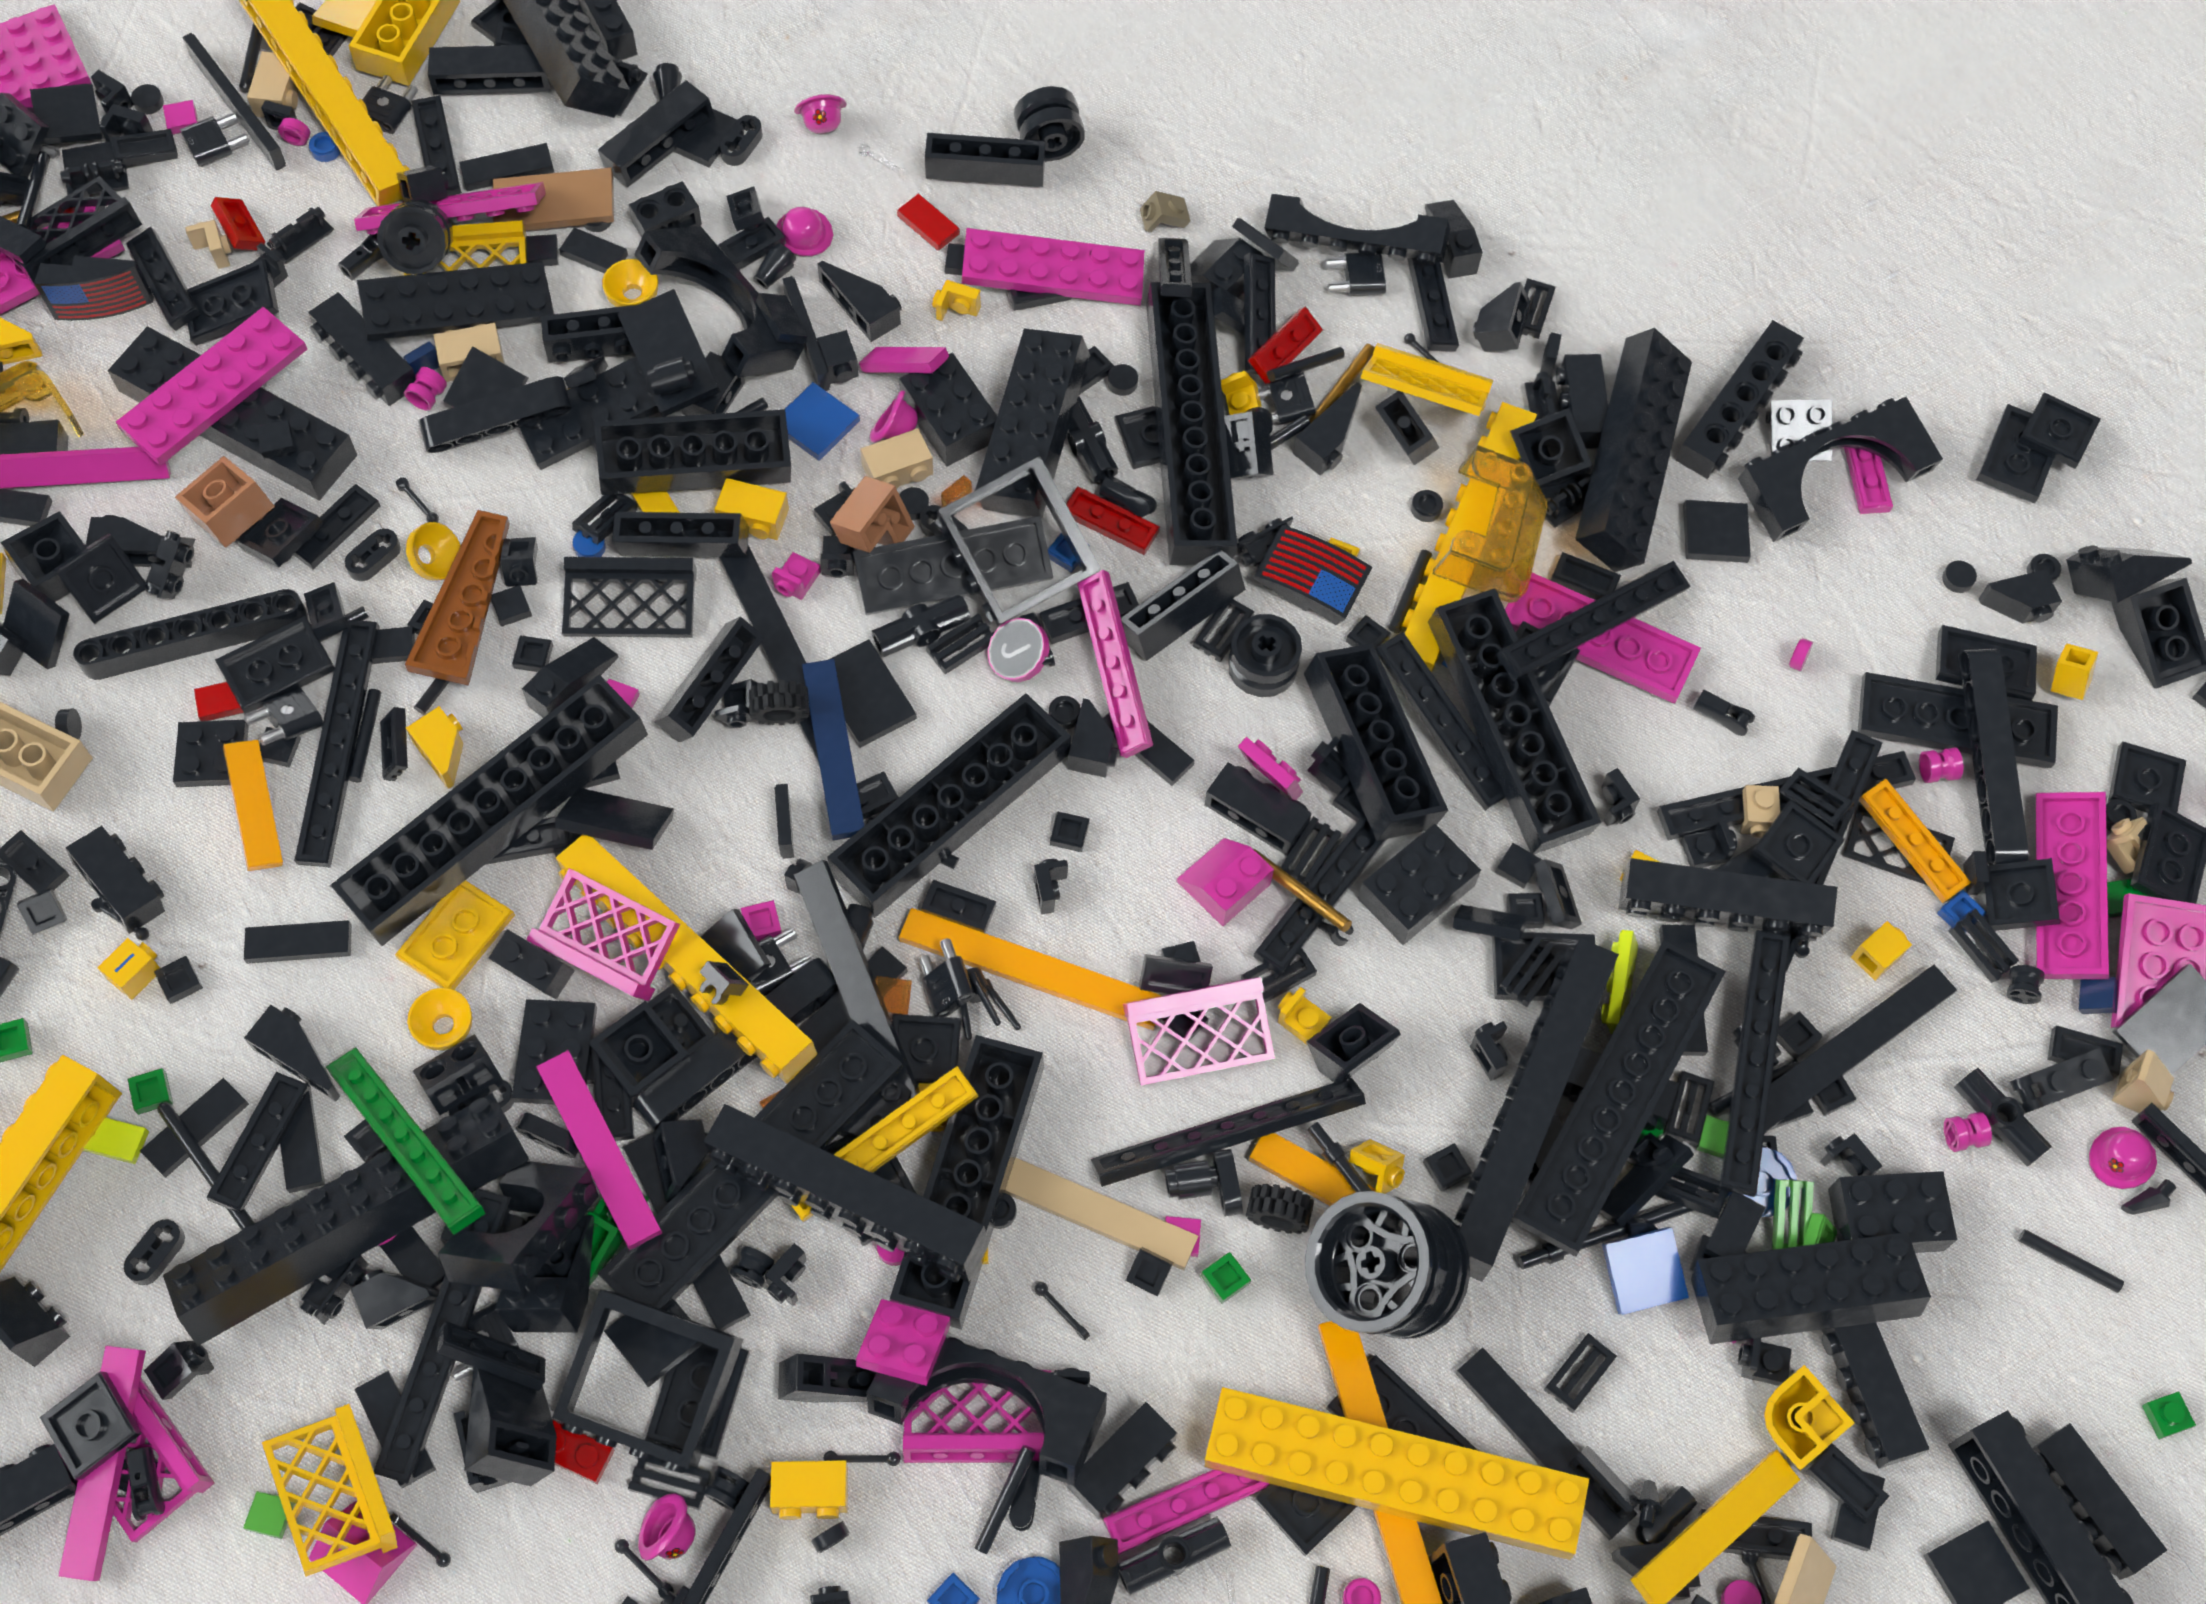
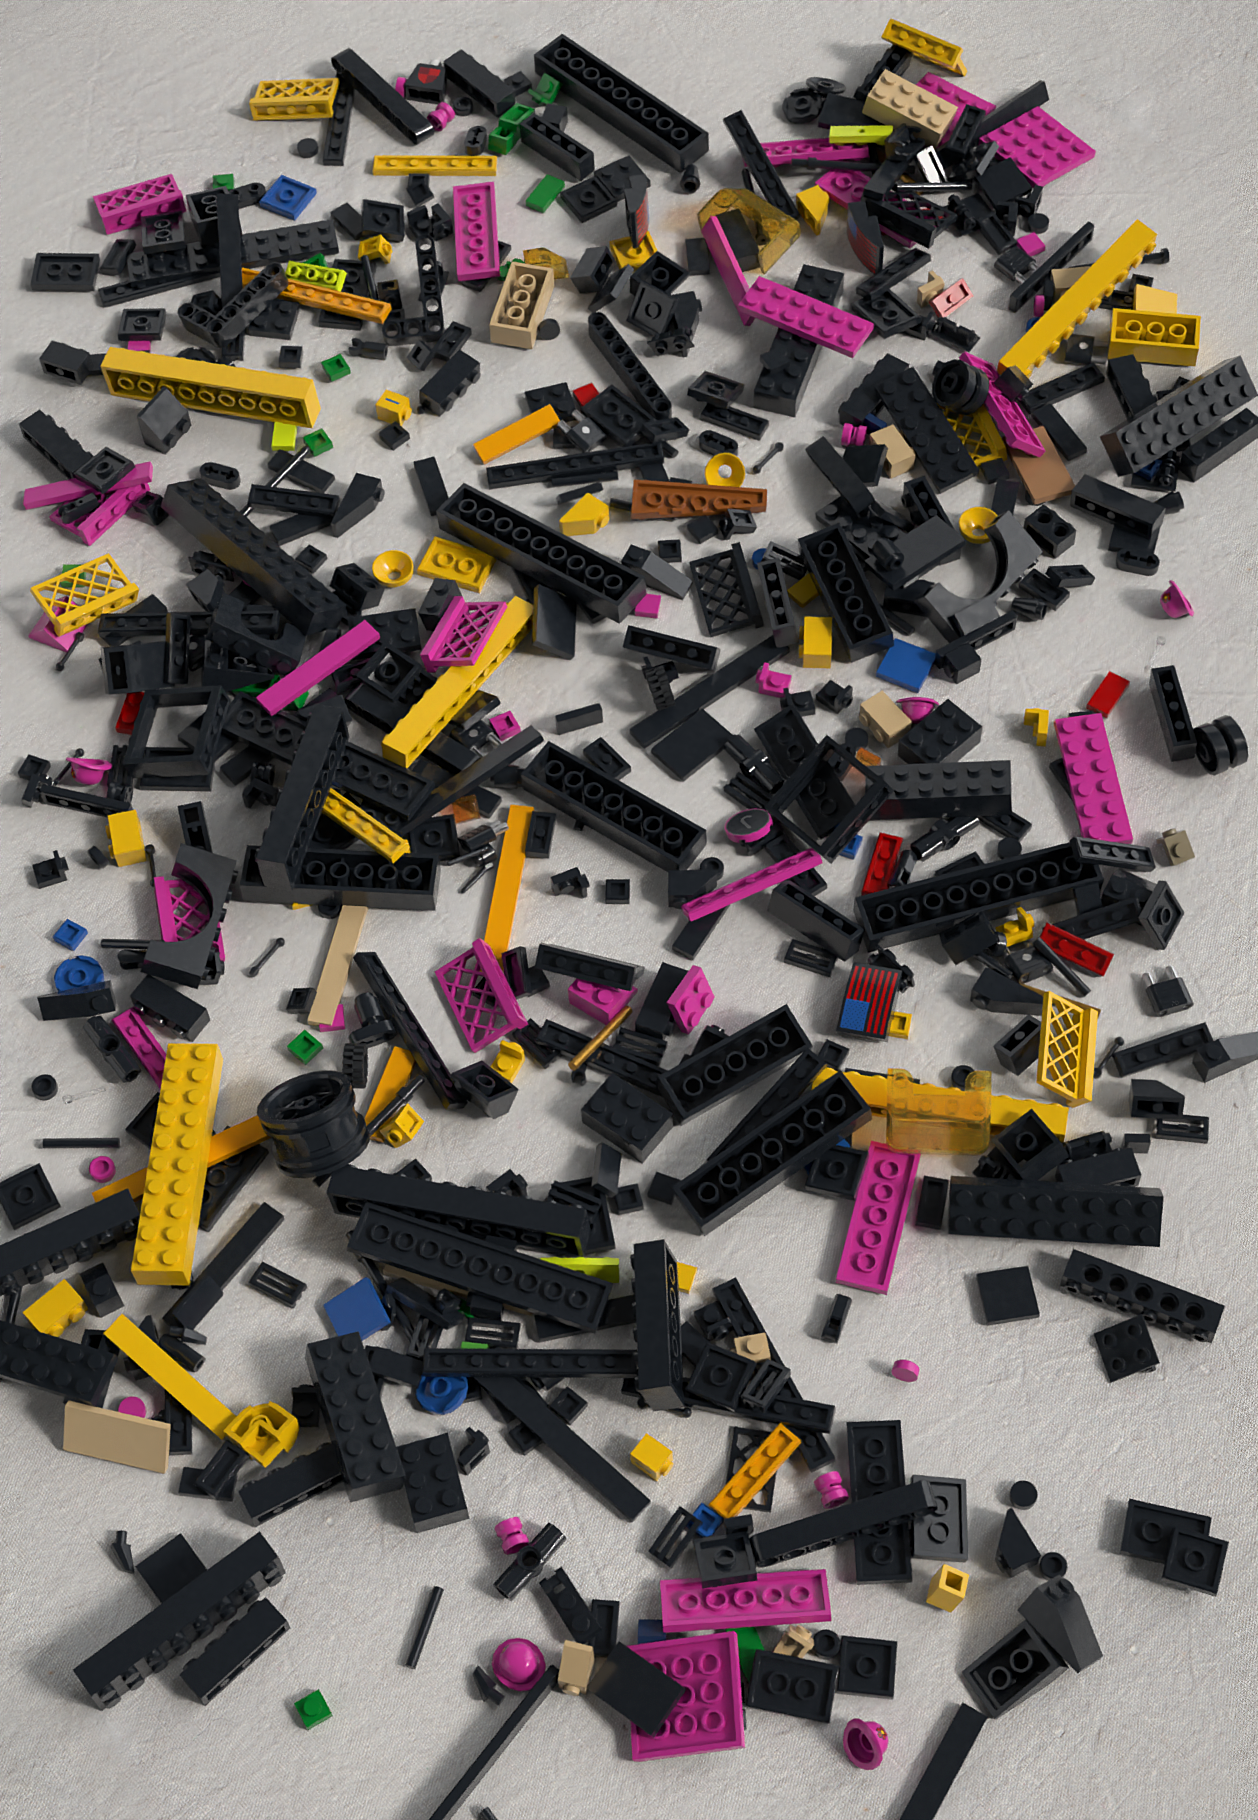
camera: 85 degrees right, 5 degrees down
nougat brick [175,456,275,548] -> none
green tile [326,1047,486,1235] -> none
tile [700,961,749,1005] -> none
dark pink hat [776,206,834,256] -> none
black tile [784,858,813,893] -> none
dark blue tile [802,659,864,841] -> none
black slope [817,261,902,342] -> none
nougat brick [830,476,915,553] -> none
dark pink plate [856,1299,950,1386] -> none
dark pink tile [859,347,949,373] -> none
black wheel [1228,614,1302,697] -> none
black arch [1264,194,1450,265] -> none
black tile [1496,560,1691,682] -> none
black plate [1534,859,1582,930] -> none
black bracket [1601,768,1640,826] -> none
black arch [1738,396,1943,542] -> none
bright green tile [1772,1179,1814,1250] -> none
bright green tile [1803,1213,1837,1246] -> none
dark pink tile [1844,447,1893,514] -> none
black wheel [2006,965,2045,1004] -> none
none -> black fence [534,942,645,991]

